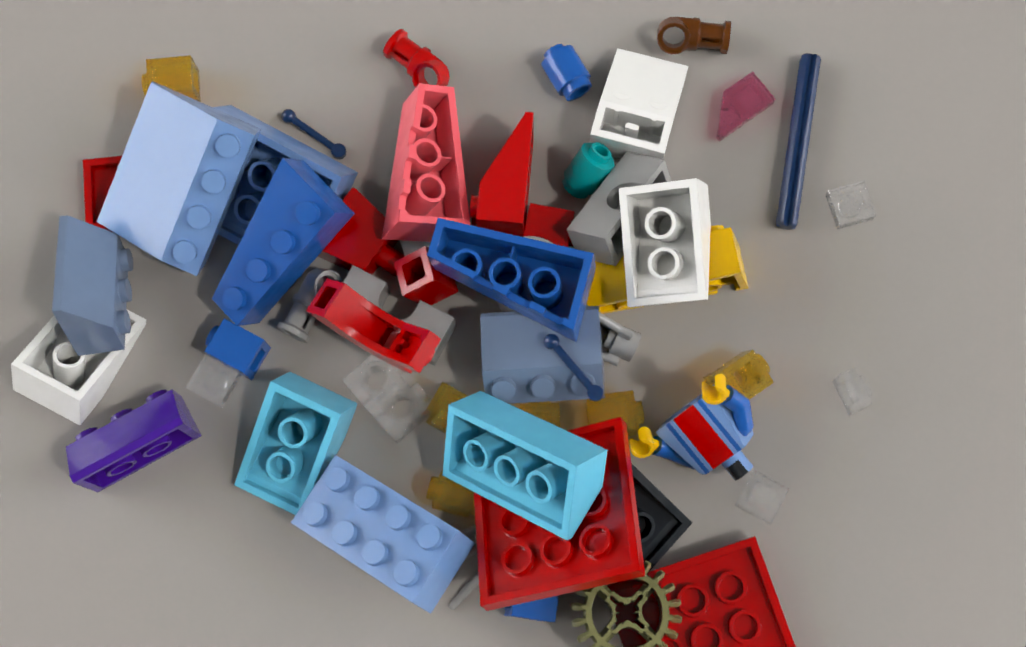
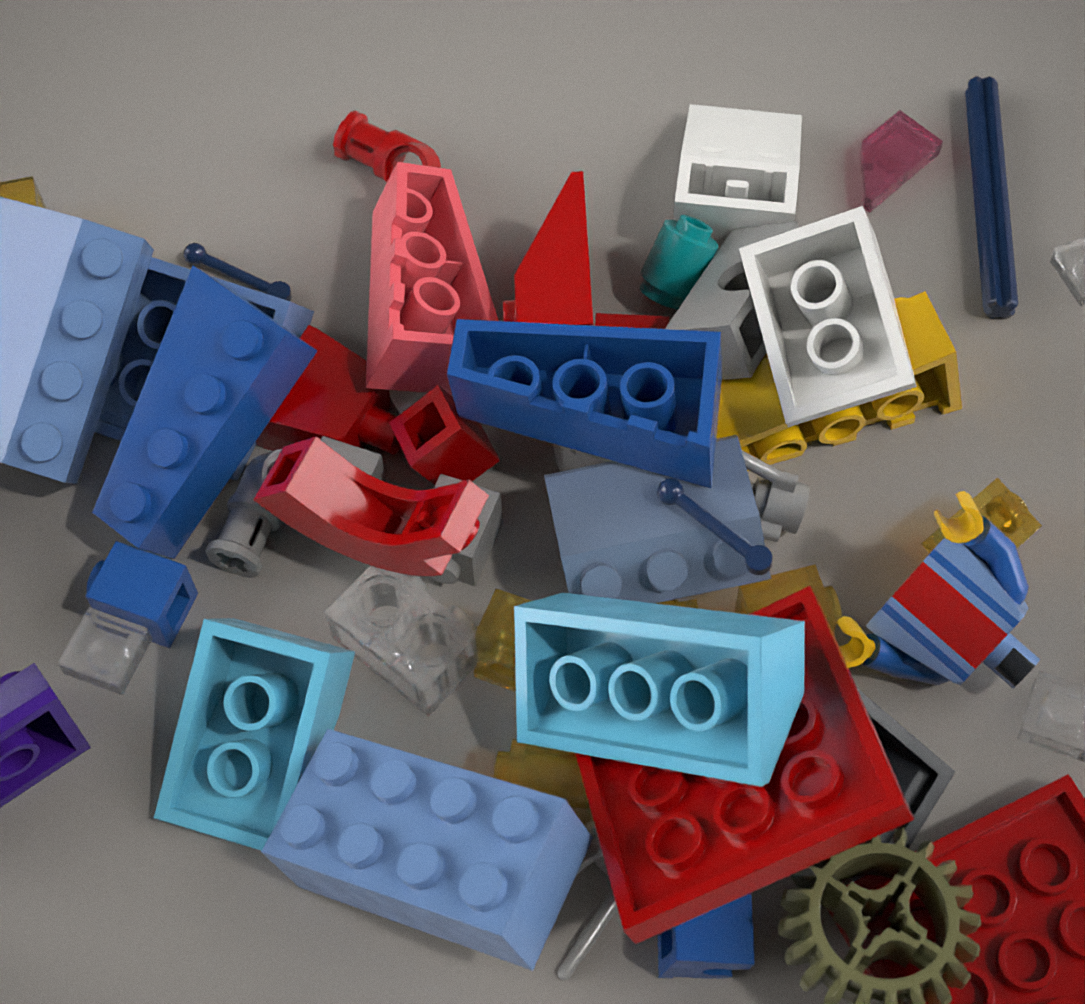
camera: 10 degrees left, 15 degrees down
blue brick [541,44,592,101] -> none
reddish brown connector [657,17,731,55] -> none

